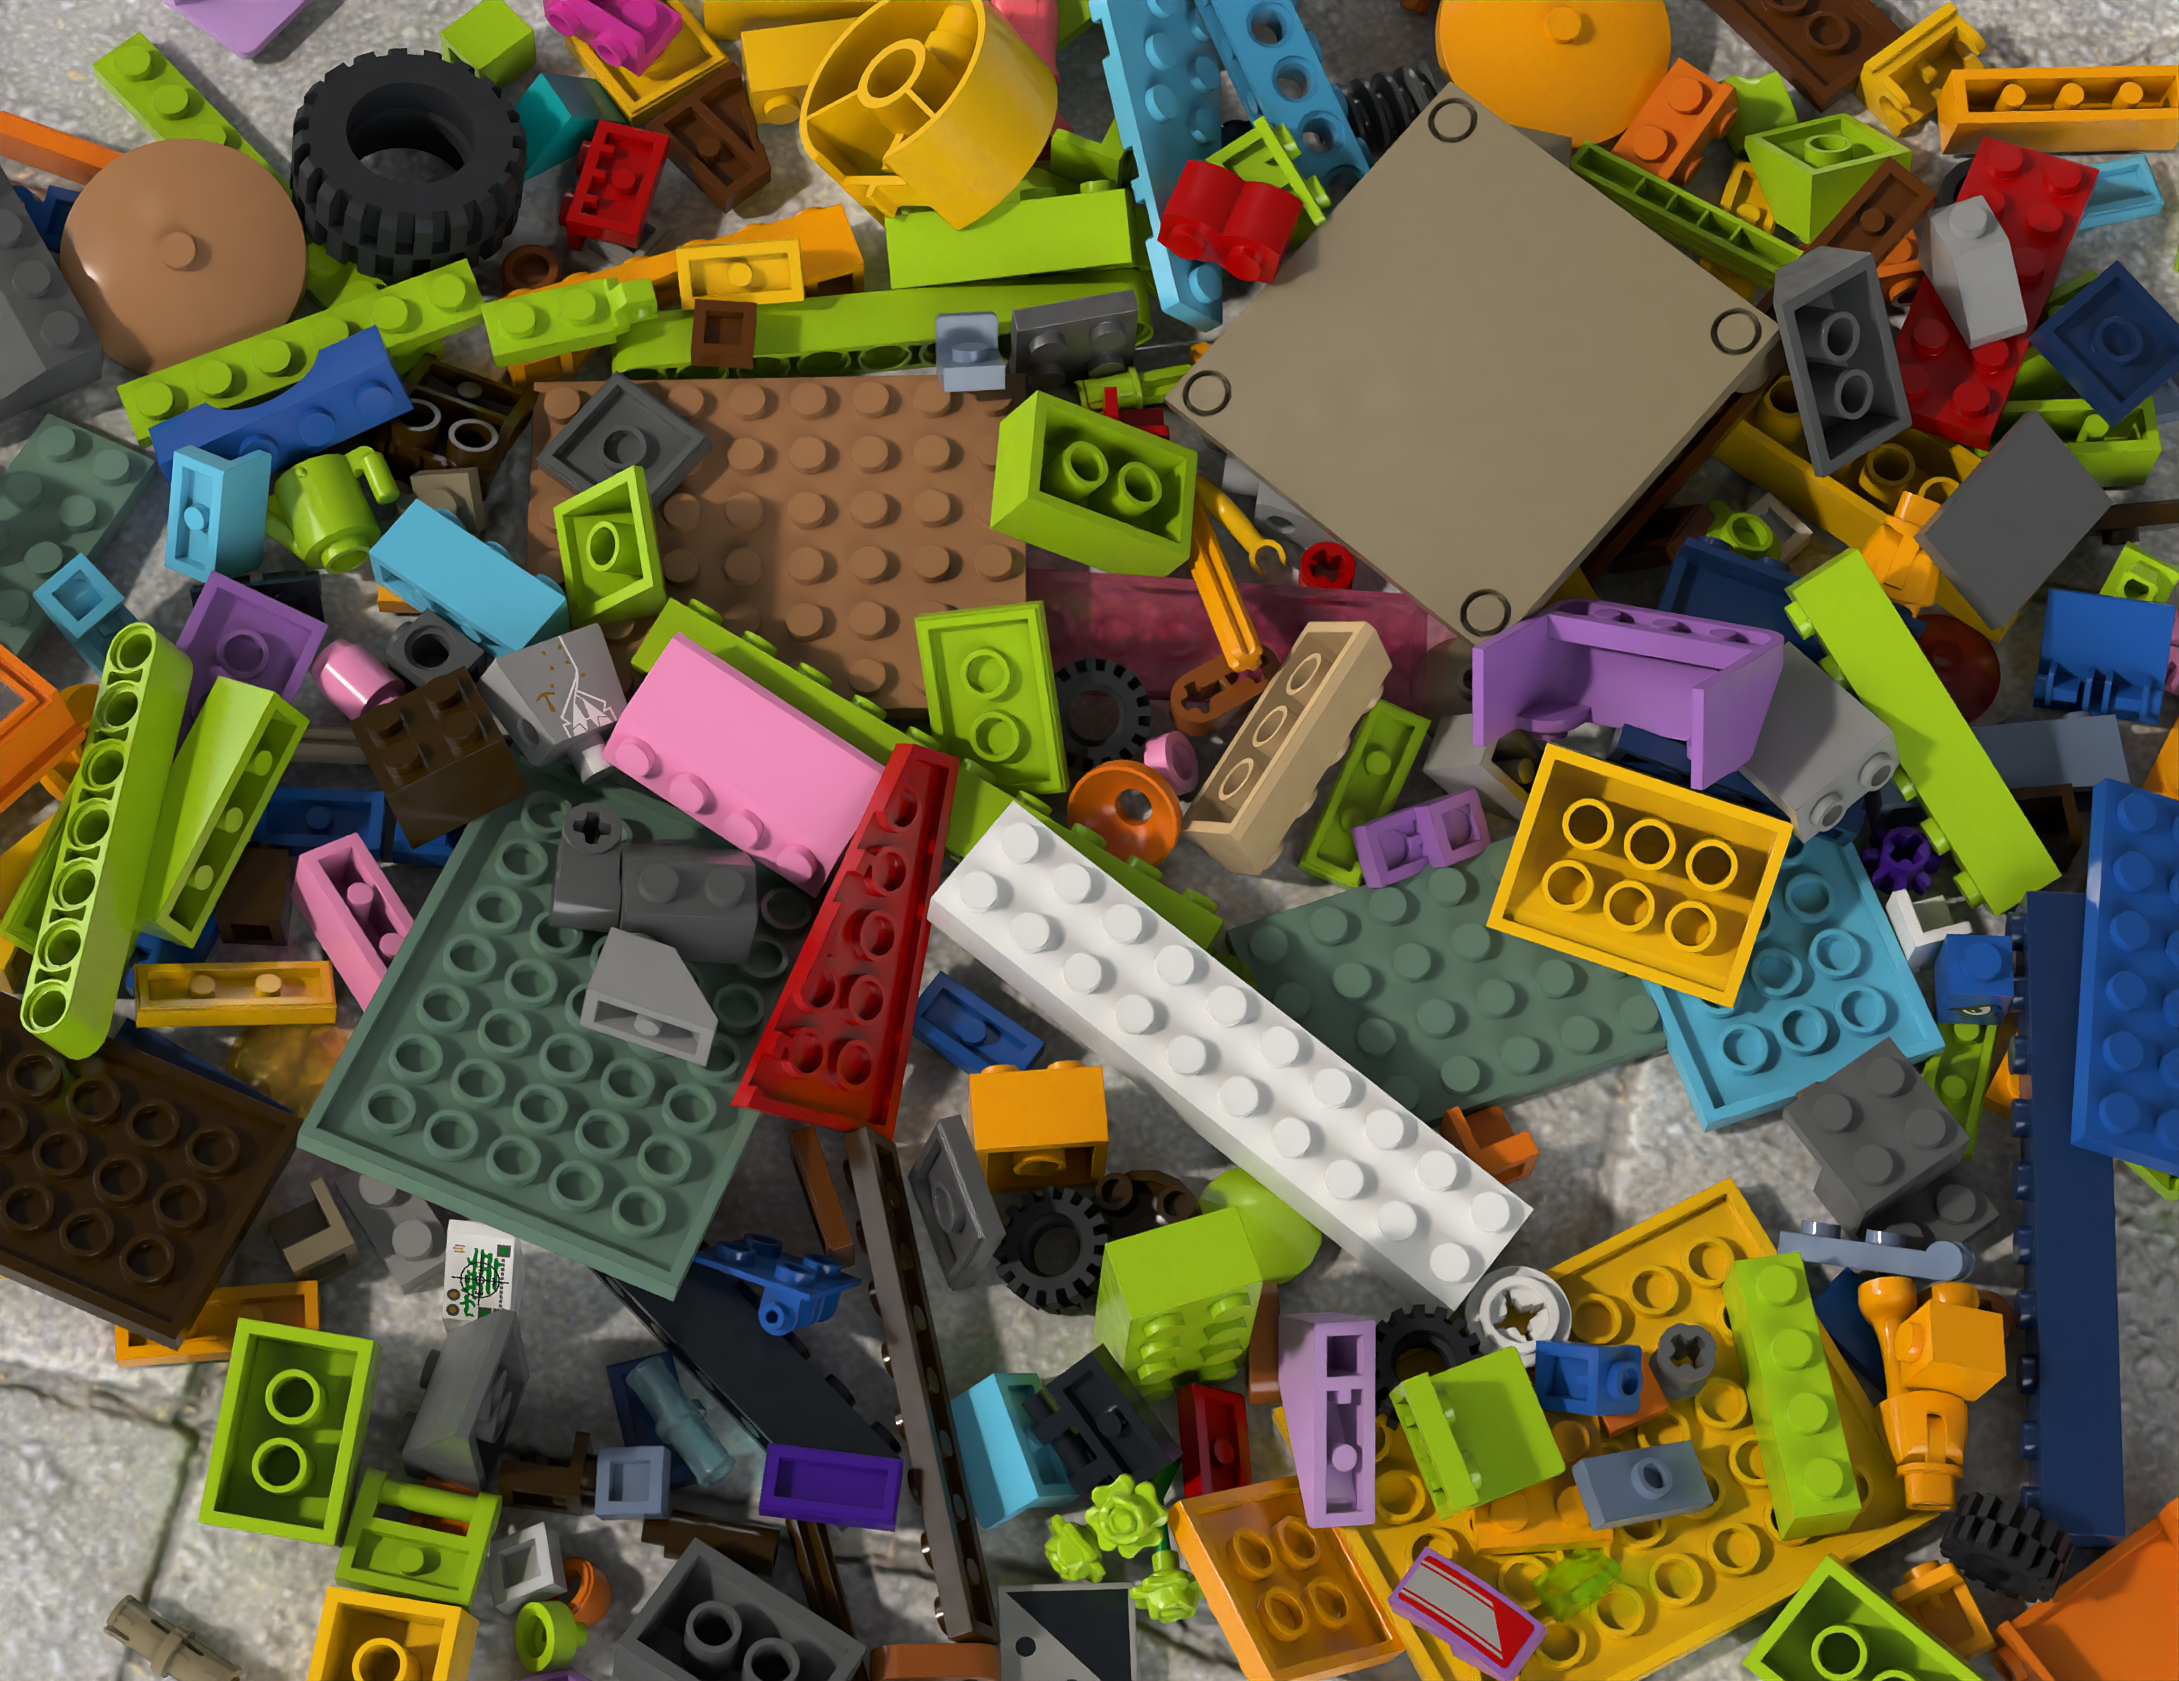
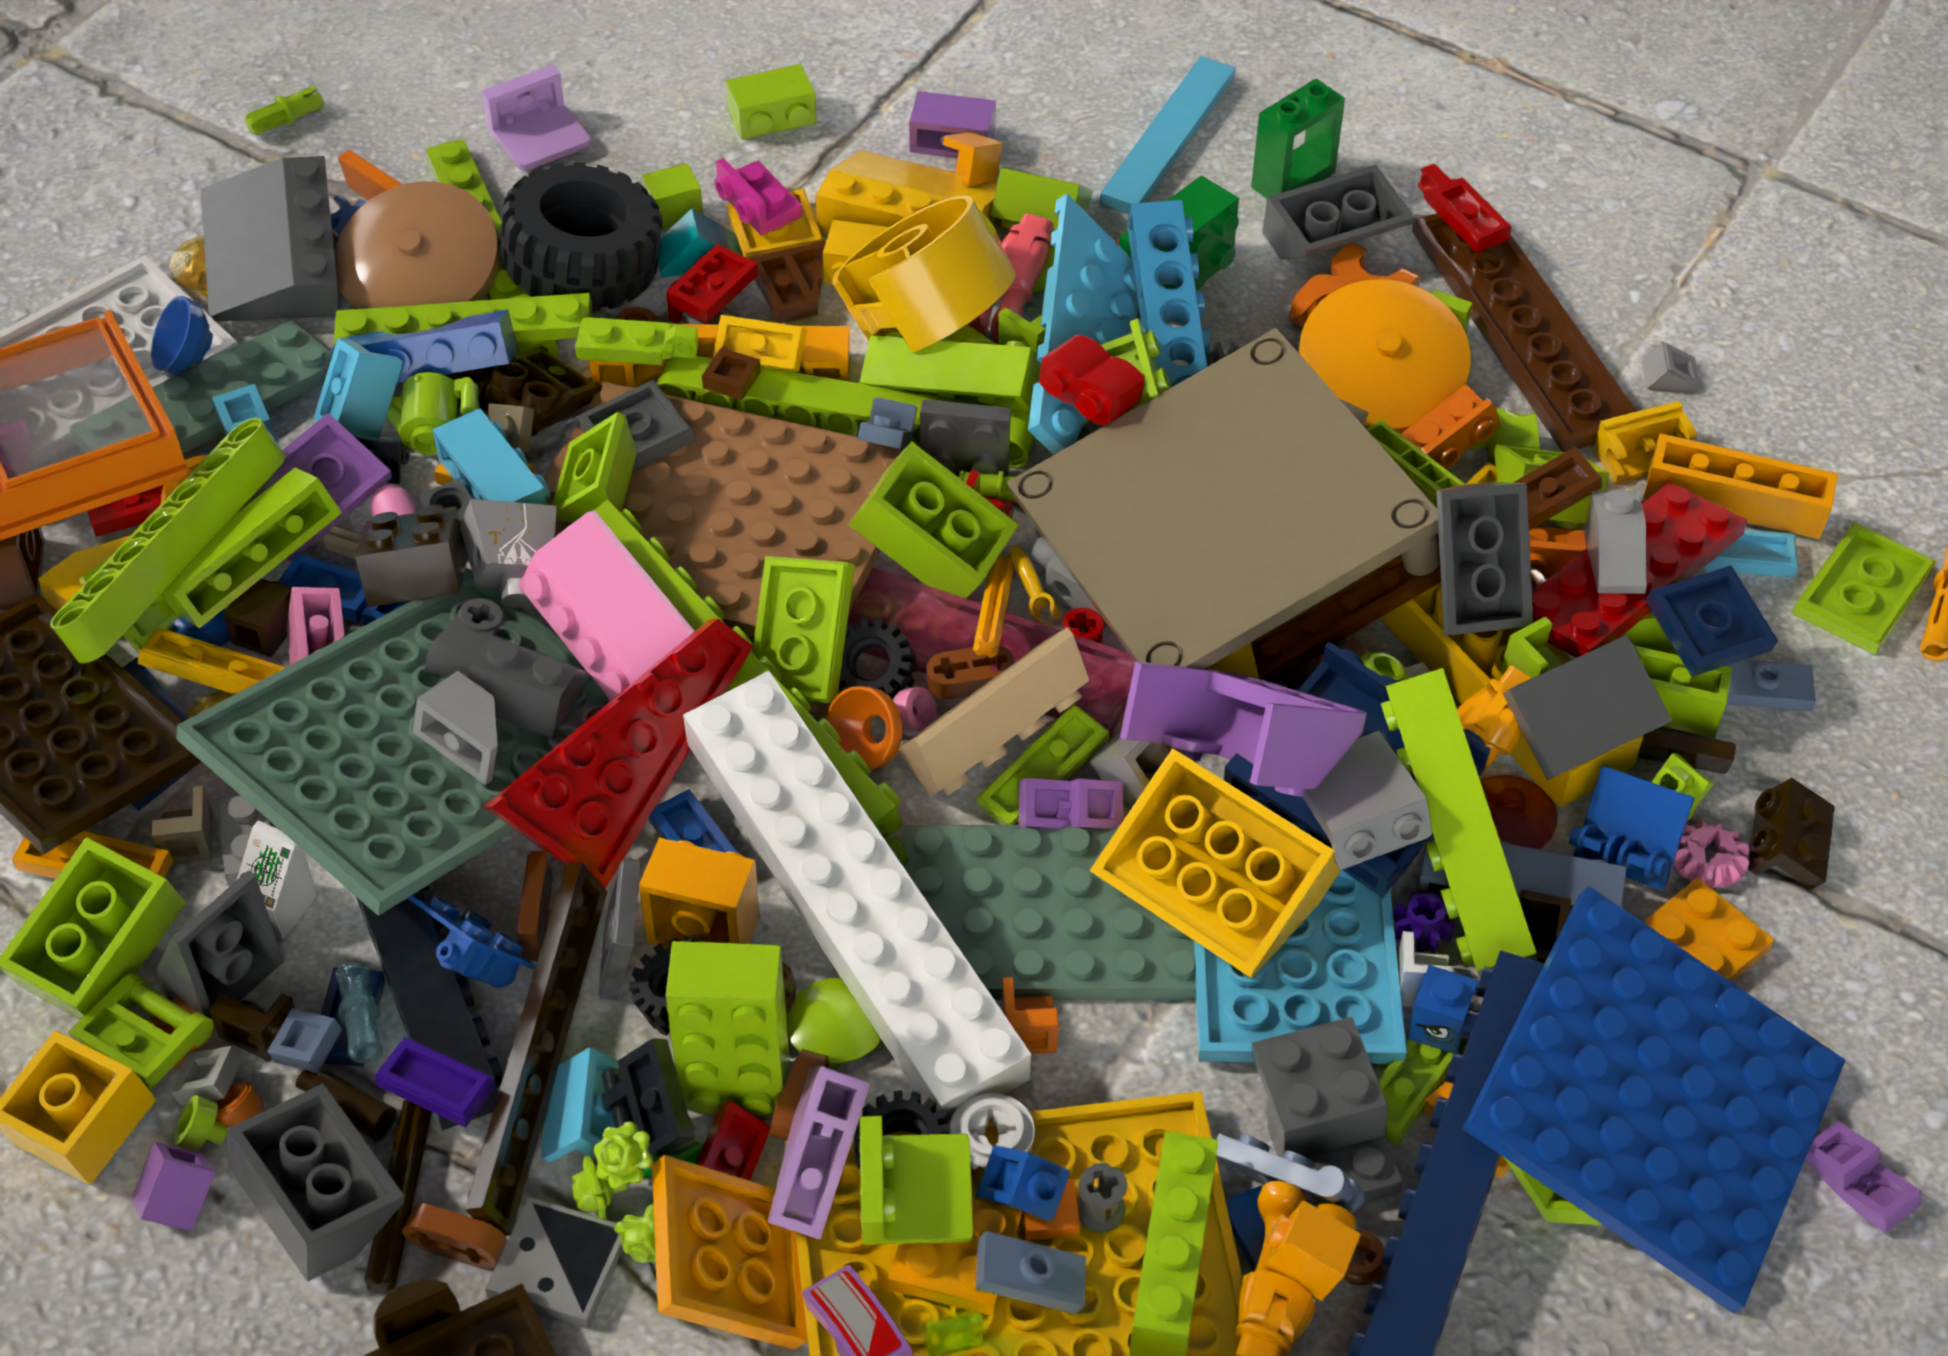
camera: 25 degrees right, 15 degrees down
none -> lime panel [1500,617,1563,678]

